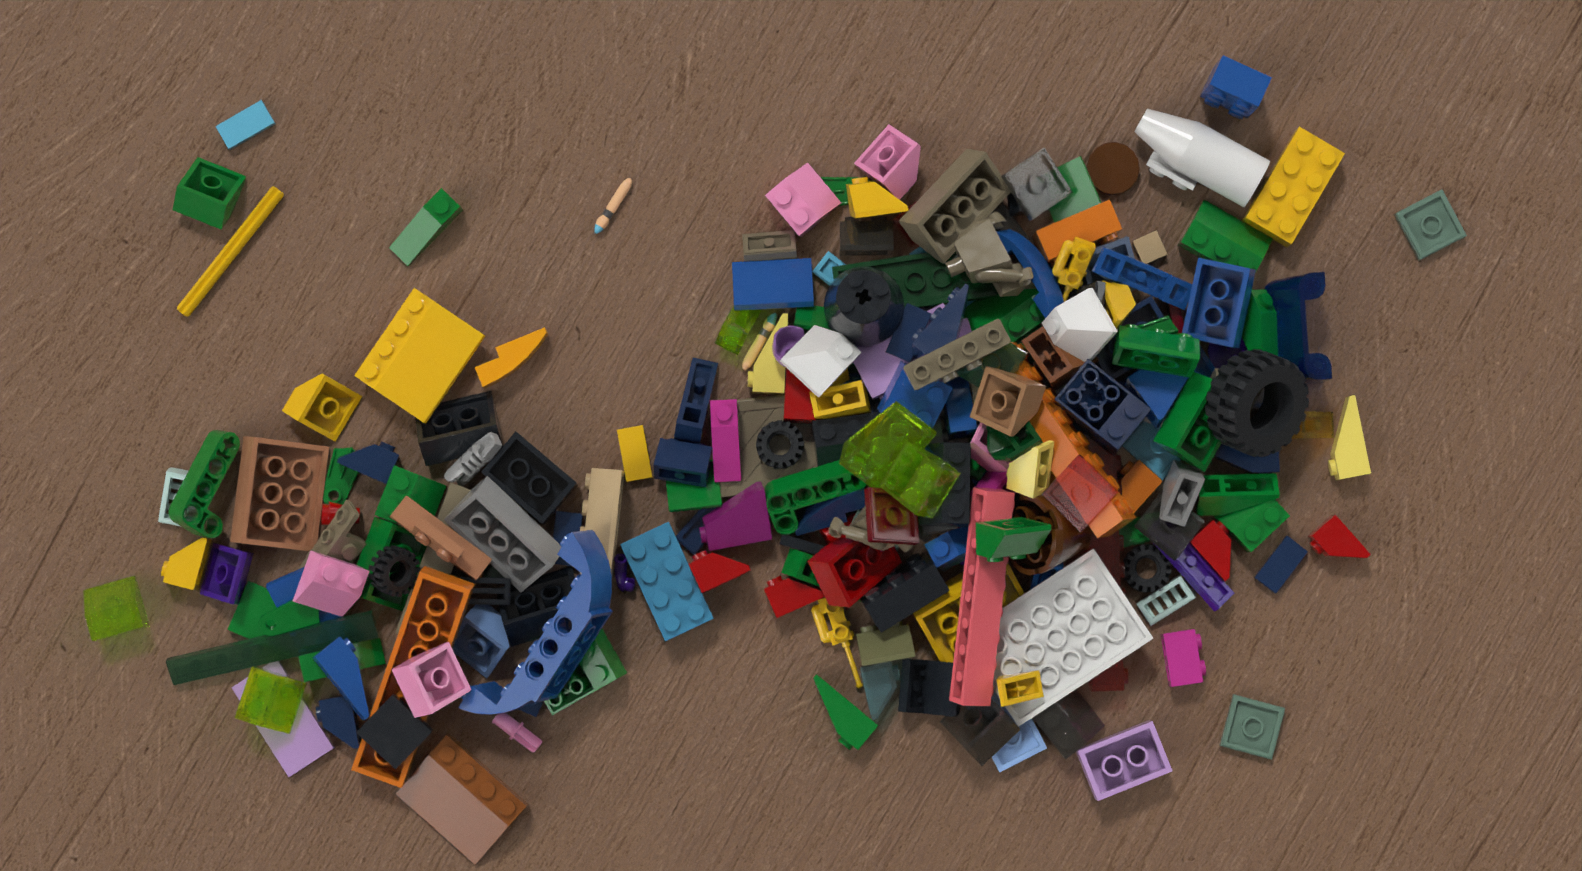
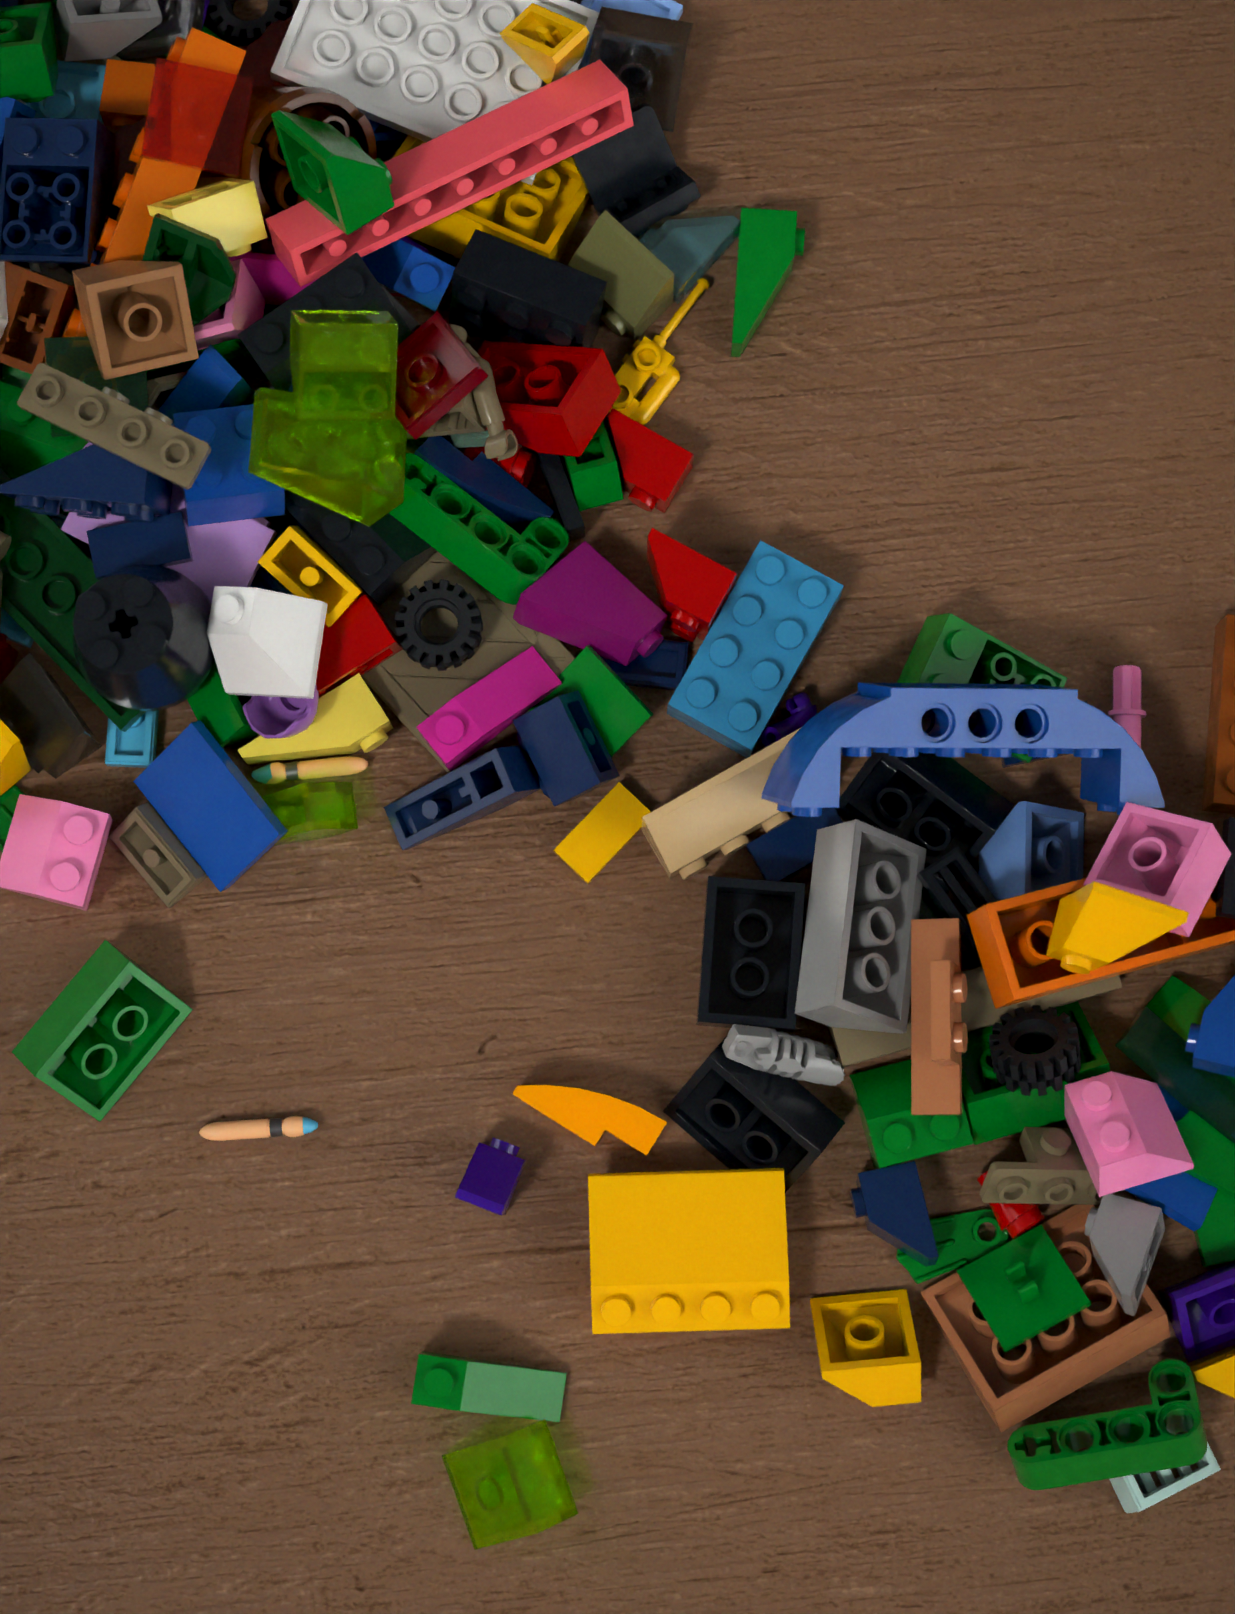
camera: 125 degrees left, 5 degrees down
none -> green slope [12,939,193,1122]
none -> clear neon green slope [442,1419,579,1550]
none -> dark purple slope [455,1137,526,1215]
none -> green piece [956,1224,1091,1352]
none -> yellow slope [1046,881,1189,974]
none -> light grey slope [1085,1194,1165,1316]

